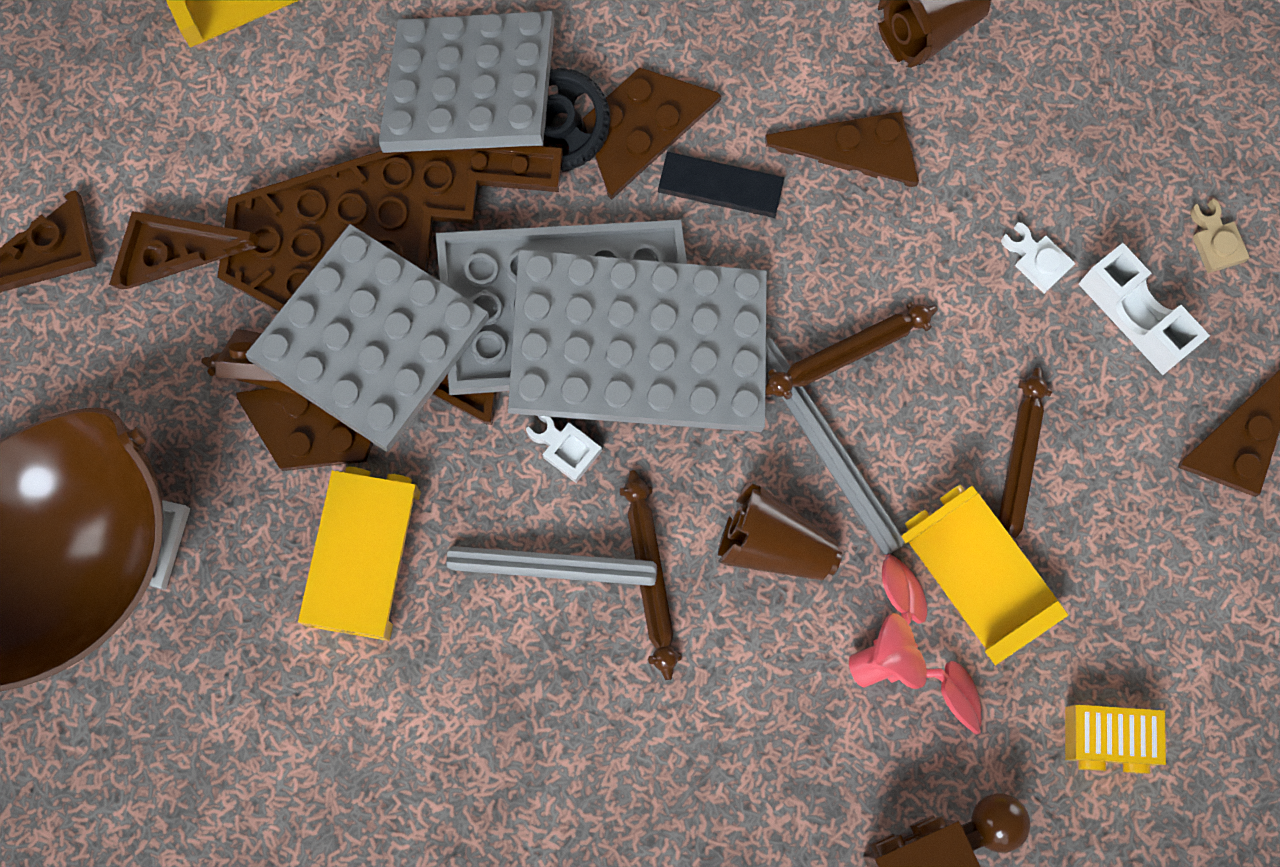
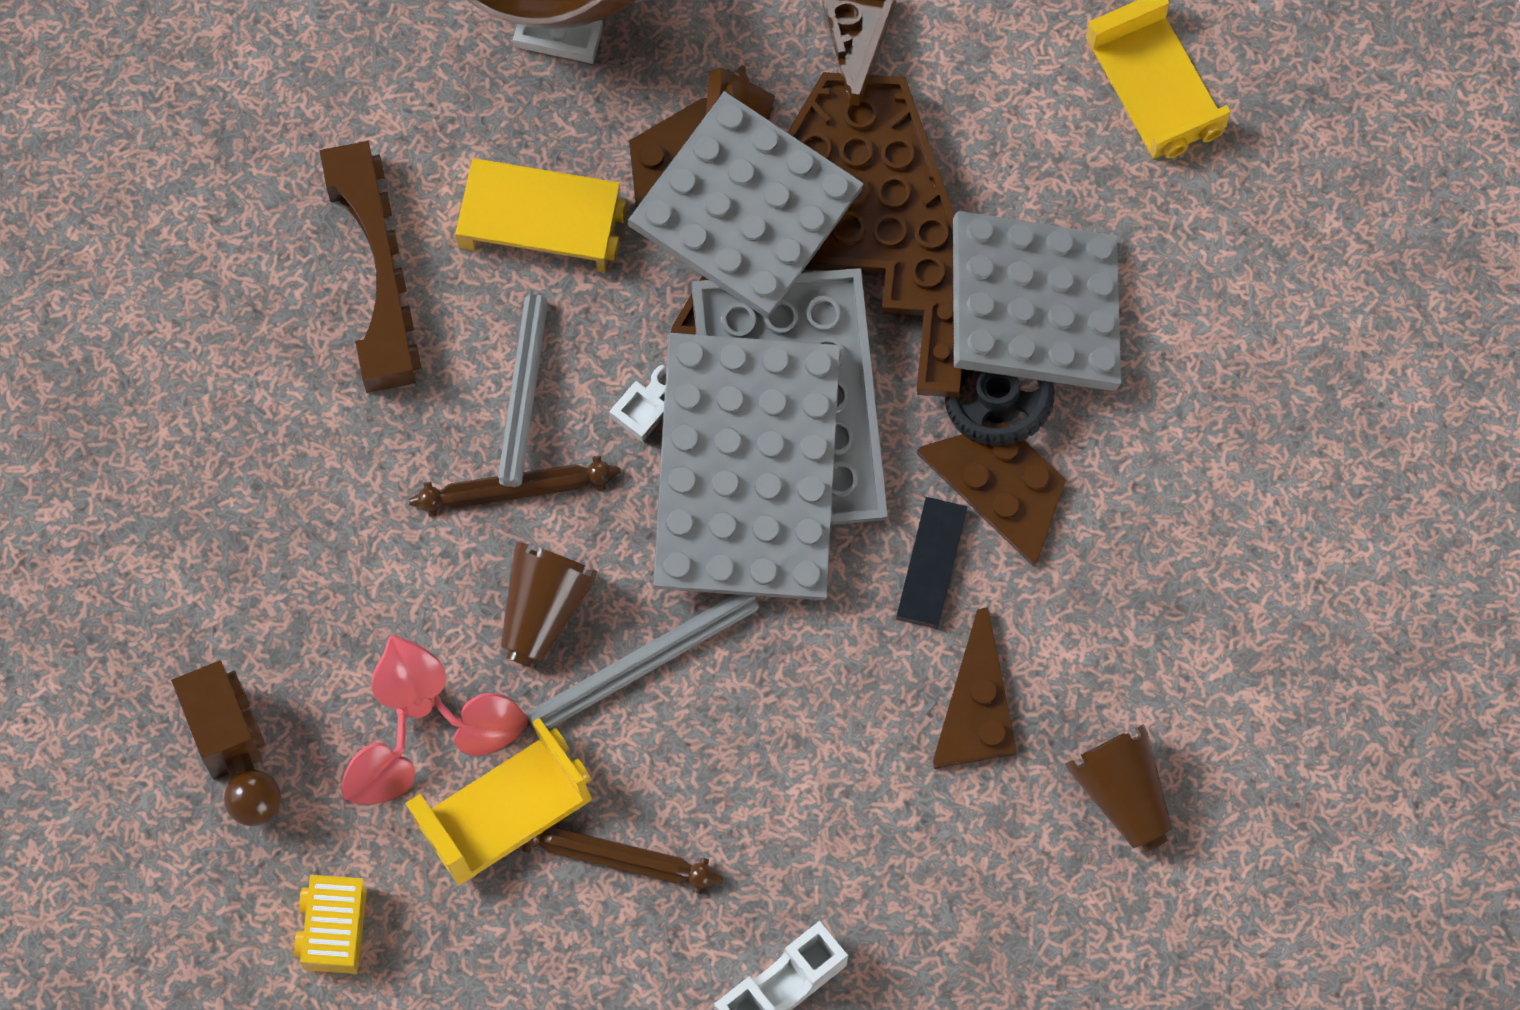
camera: 90 degrees right, 5 degrees down
reddish brown wheel [765,301,938,400] -> none
white plate [1001,222,1075,294] -> none
none -> reddish brown arch [319,141,422,393]

